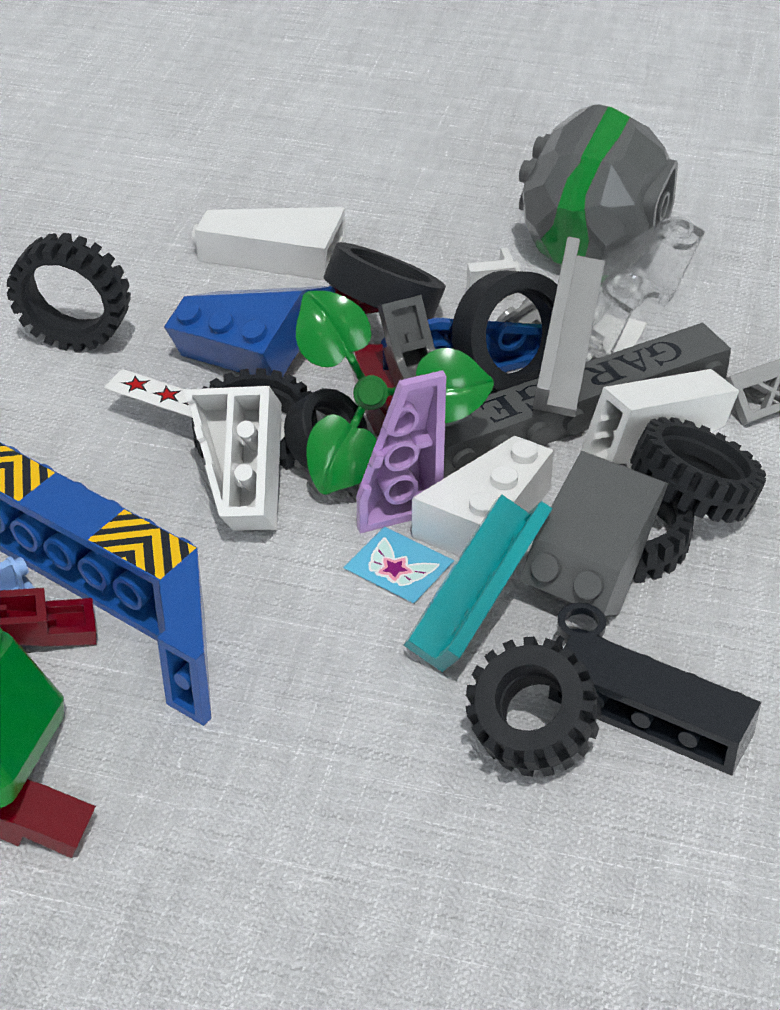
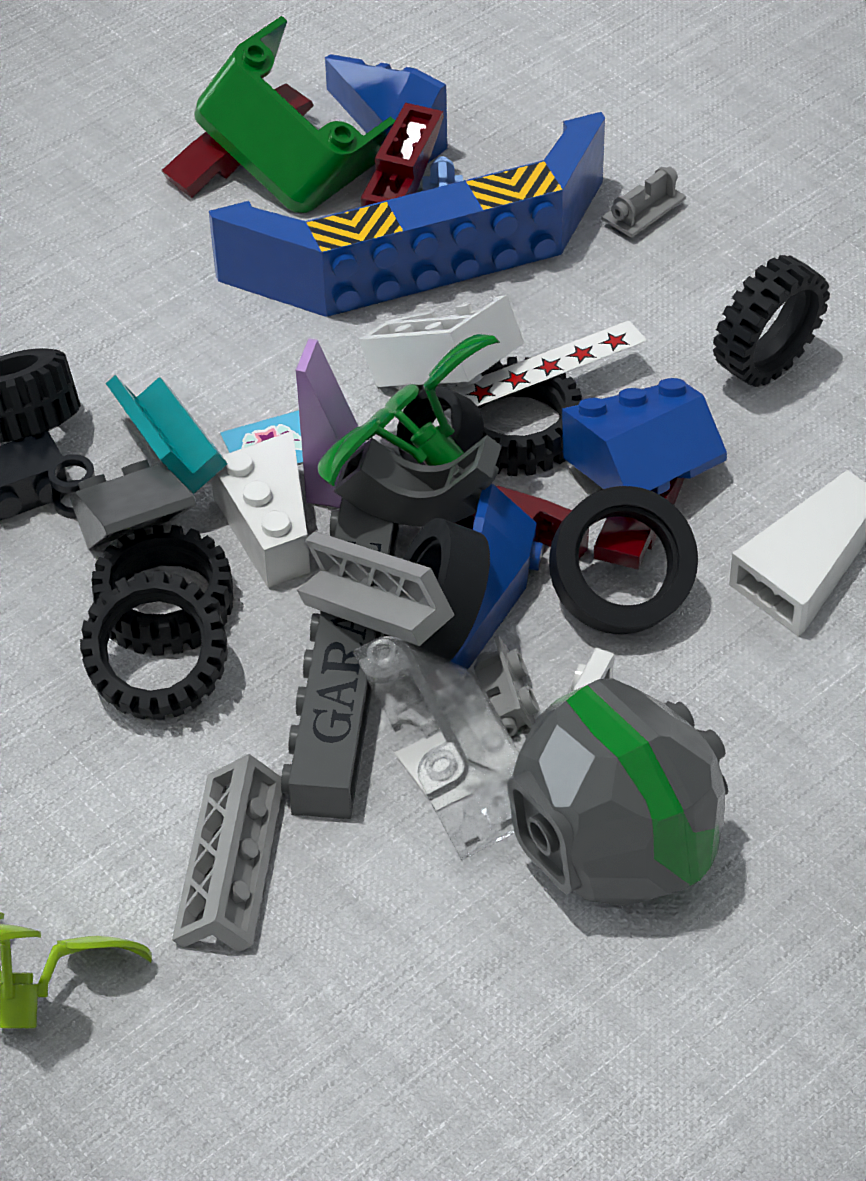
camera: 125 degrees right, 5 degrees up
white slope [580,369,739,469] -> none

